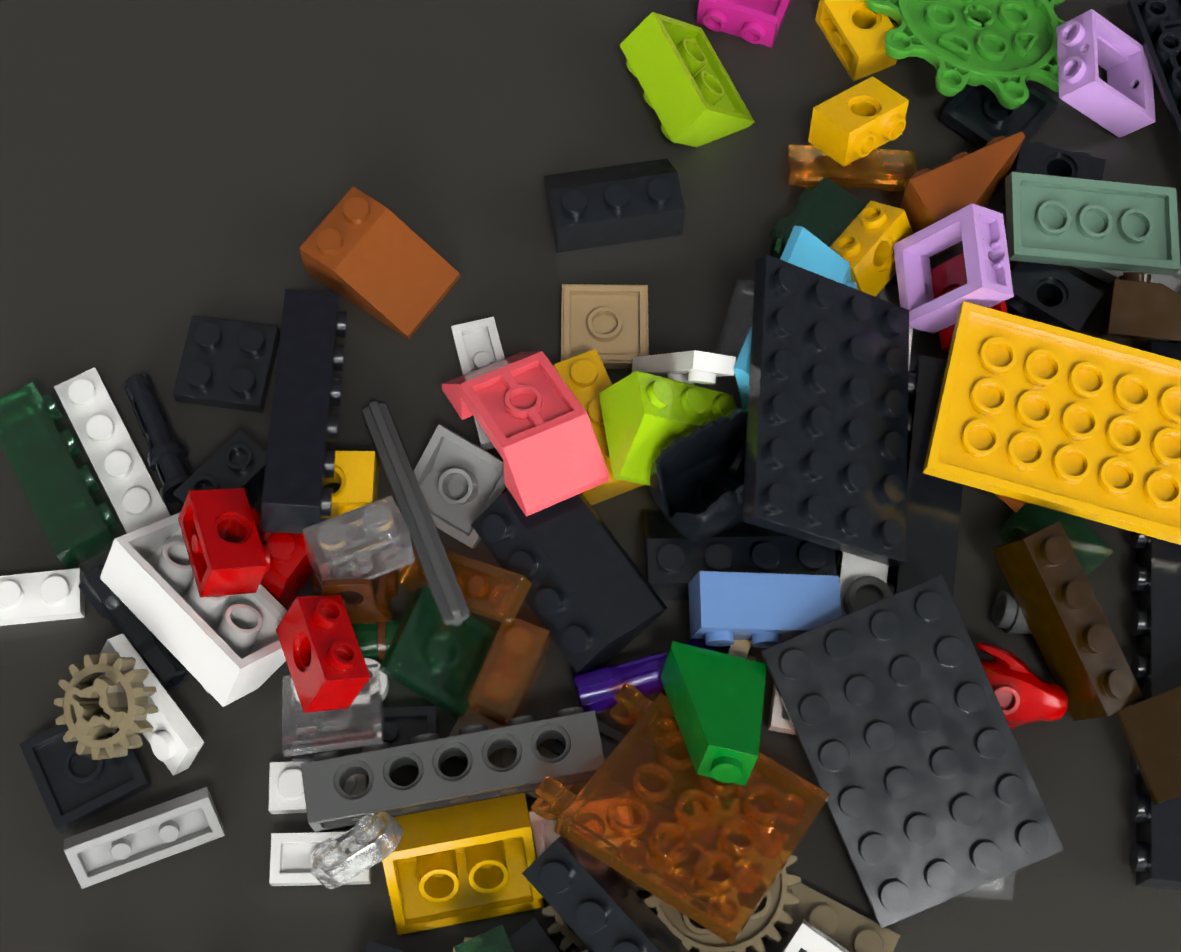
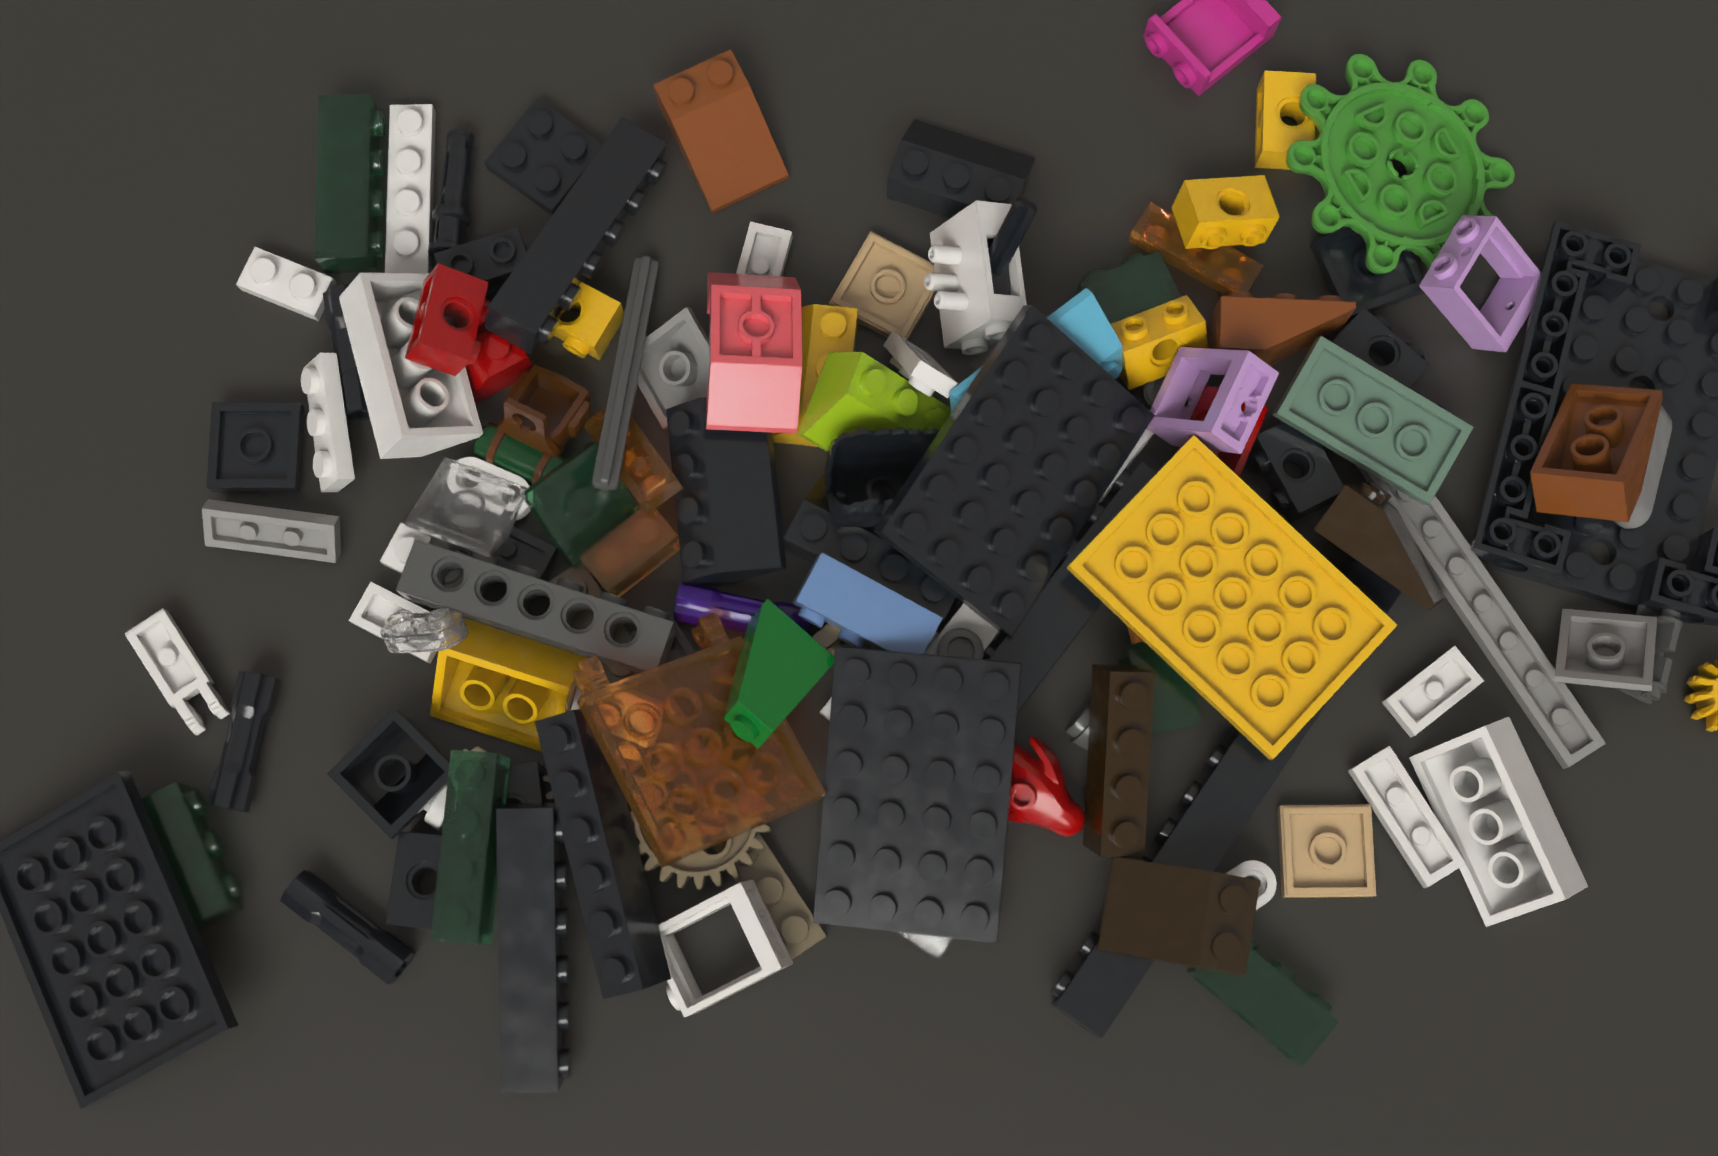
camera: 30 degrees right, 10 degrees up
dark tan gear [54,652,158,760] -> none
red brick [276,595,370,713] -> none
clear brick [302,495,414,587] -> none
lime slope [619,12,755,148] -> none
none -> white piece [924,197,1038,355]

